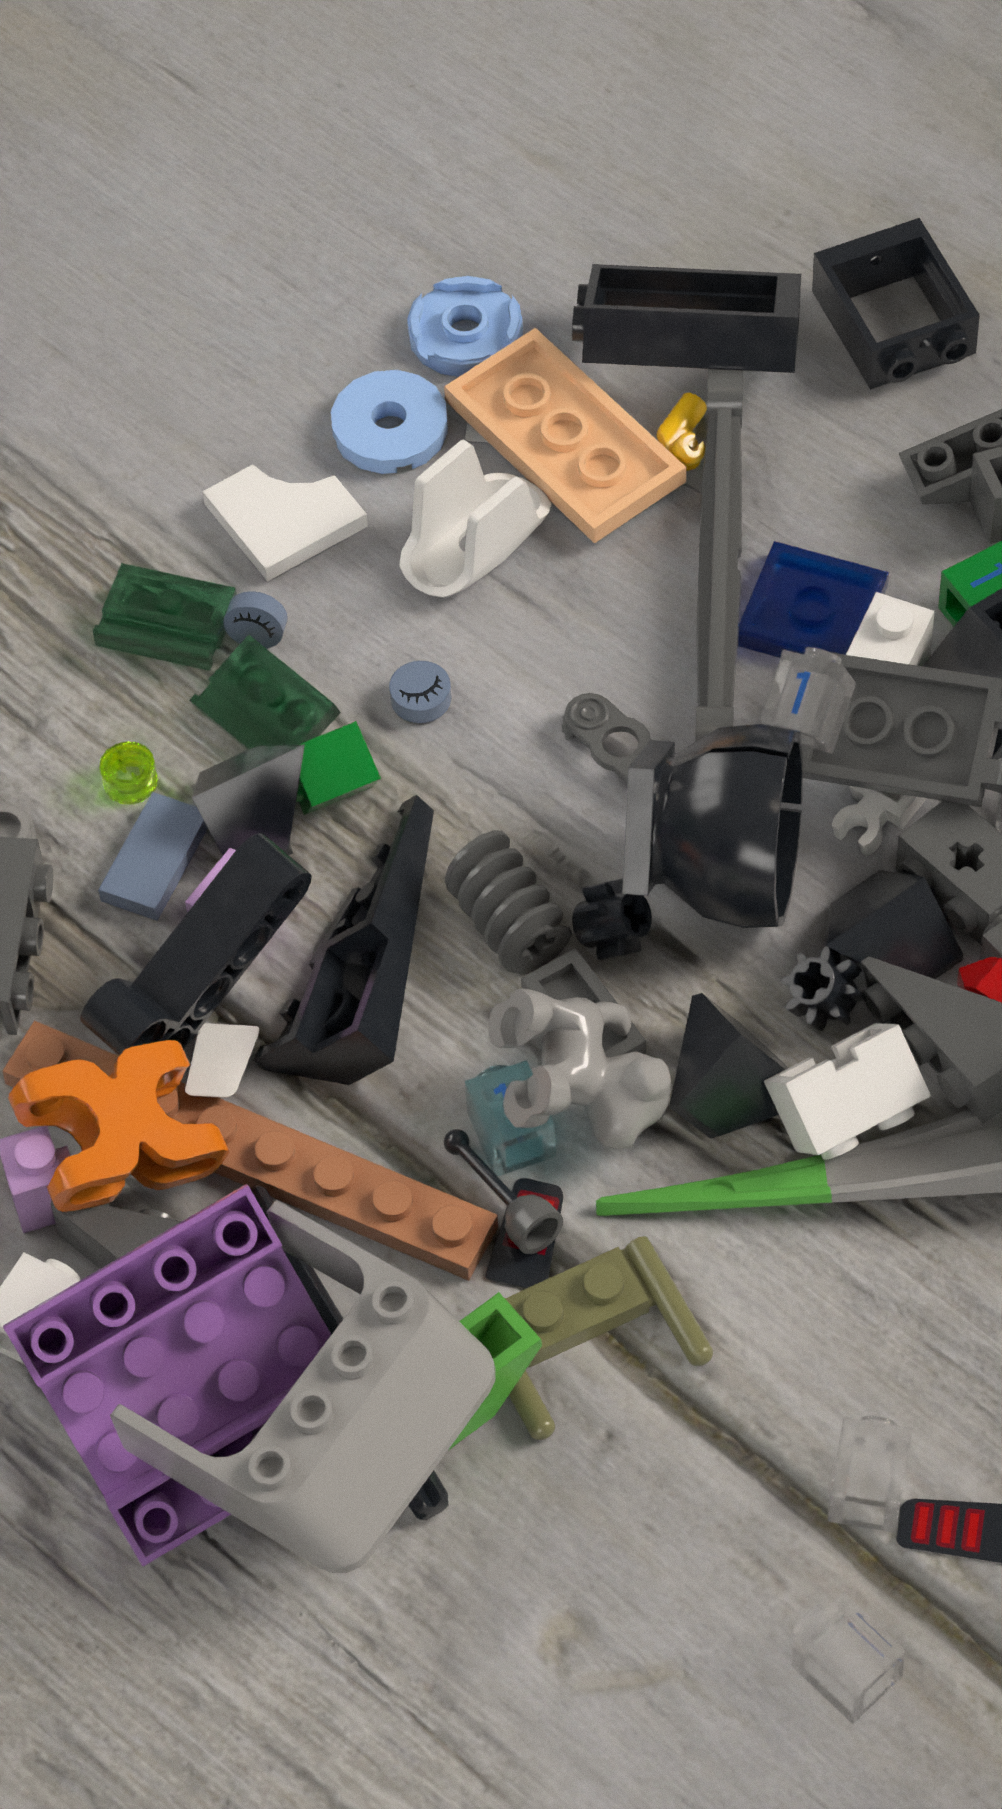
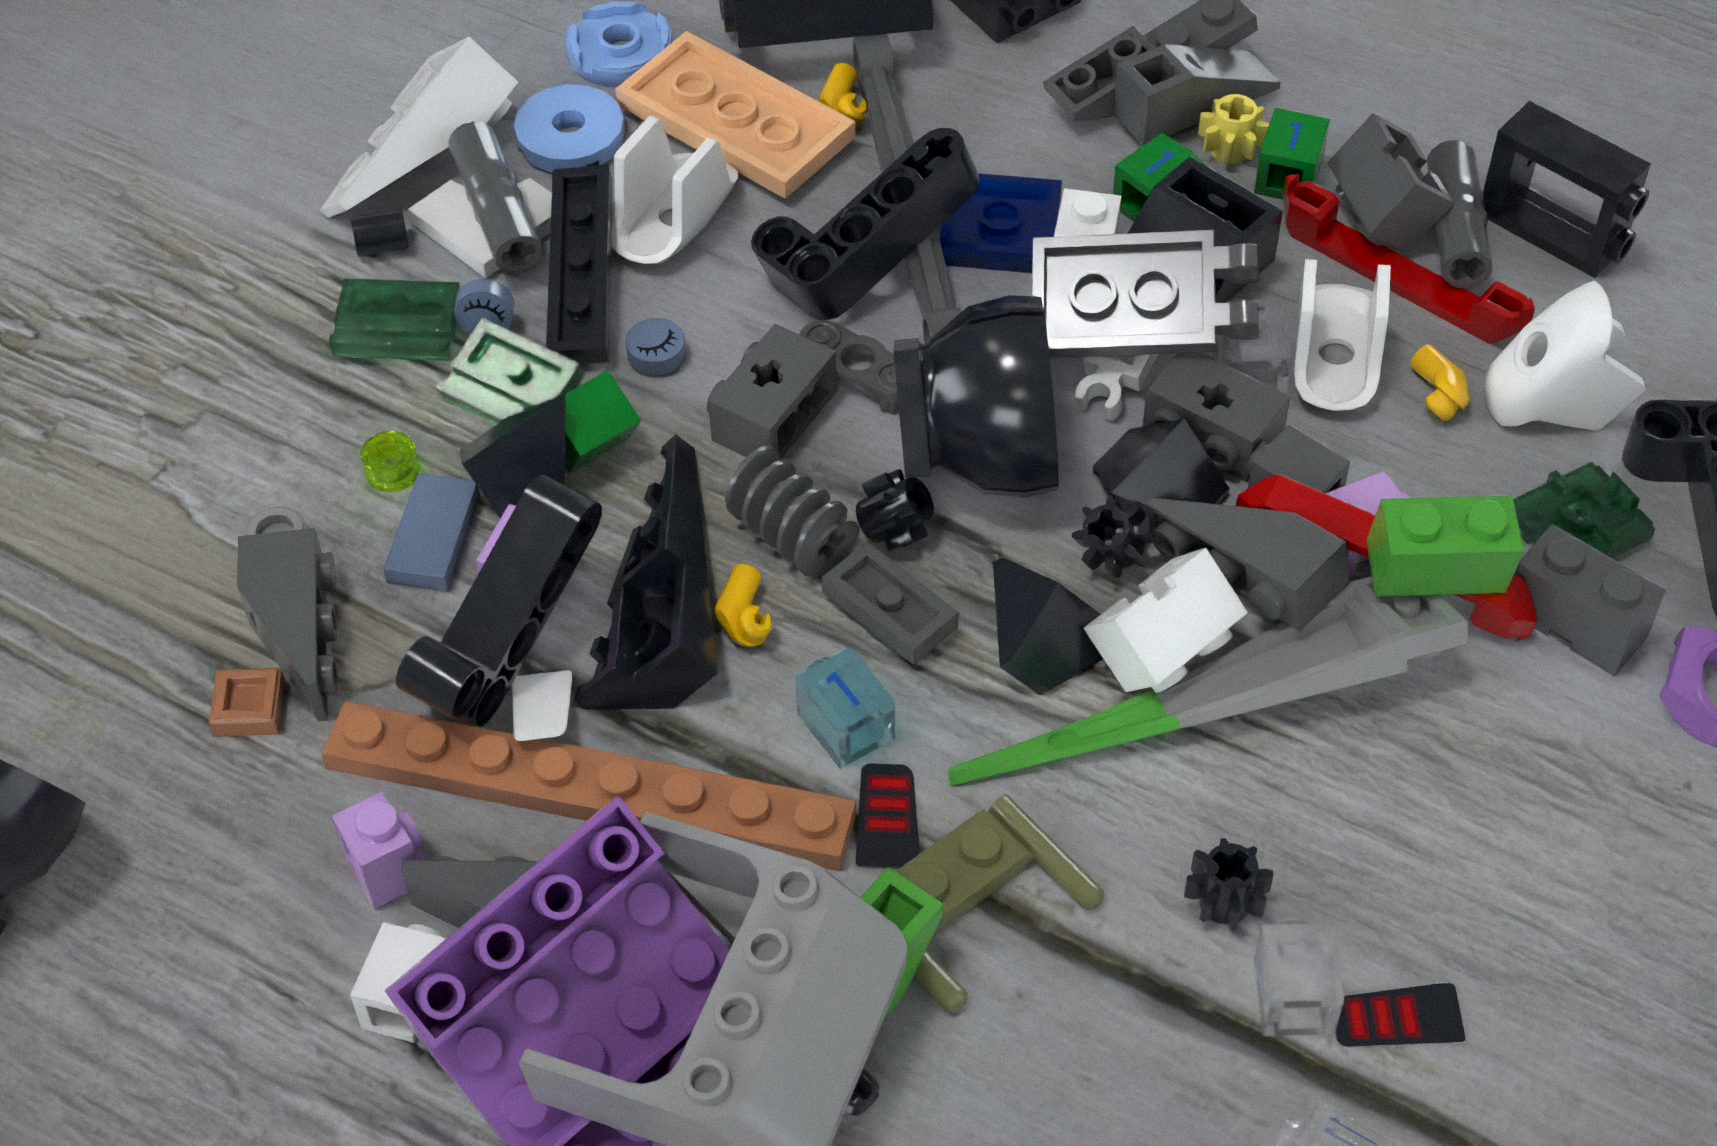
camera: 15 degrees left, 5 degrees down
orange piece [8,1040,230,1212] -> none
dark grey hinge [443,1129,563,1254] -> none
light grey animal [488,988,672,1149] -> none
clear brick [760,647,856,754] -> none
none -> white wedge [320,37,518,218]
none -> black hinge [351,209,409,257]
none -> dark grey axle [448,121,542,272]
none -> black plate [546,165,613,366]
none -> dark grey brick [707,324,837,460]
none -> yellow arm [714,563,773,647]
none -> black beam [751,128,980,320]
none -> black gear [1184,838,1274,930]

